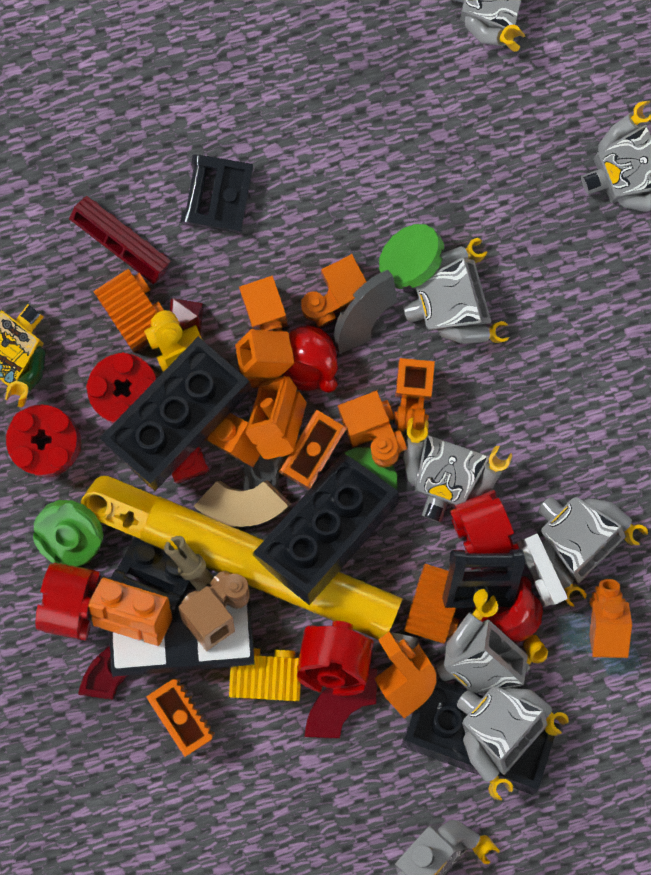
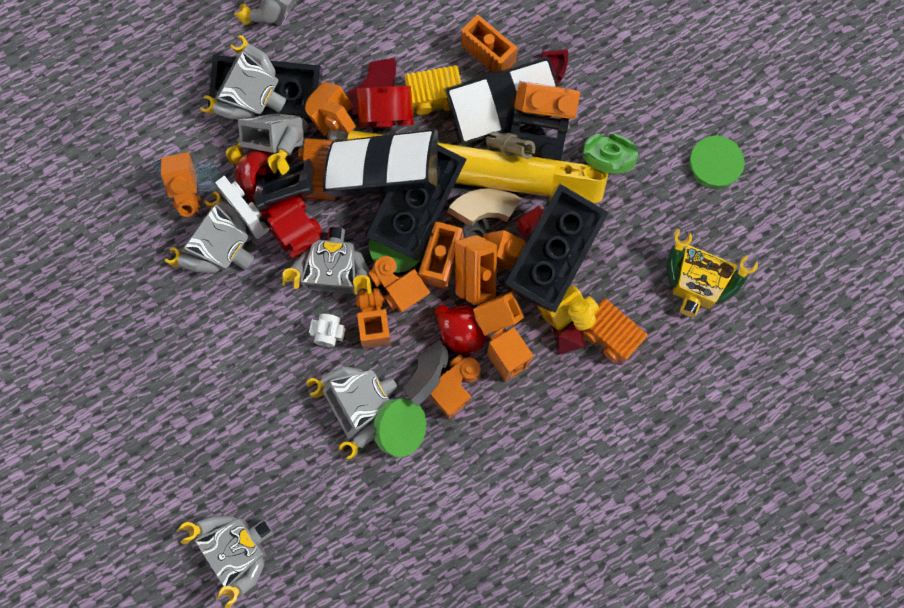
camera: 160 degrees right, 10 degrees down
red brick [6,405,81,477] -> none
red brick [35,562,101,641] -> none
dark red piece [69,196,171,285] -> none
red brick [86,352,158,424] -> none
medium nougat brick [178,571,250,652] -> none
black plate [180,154,253,234] -> none
none -> white gear [309,314,346,347]
none -> slope [323,129,438,197]

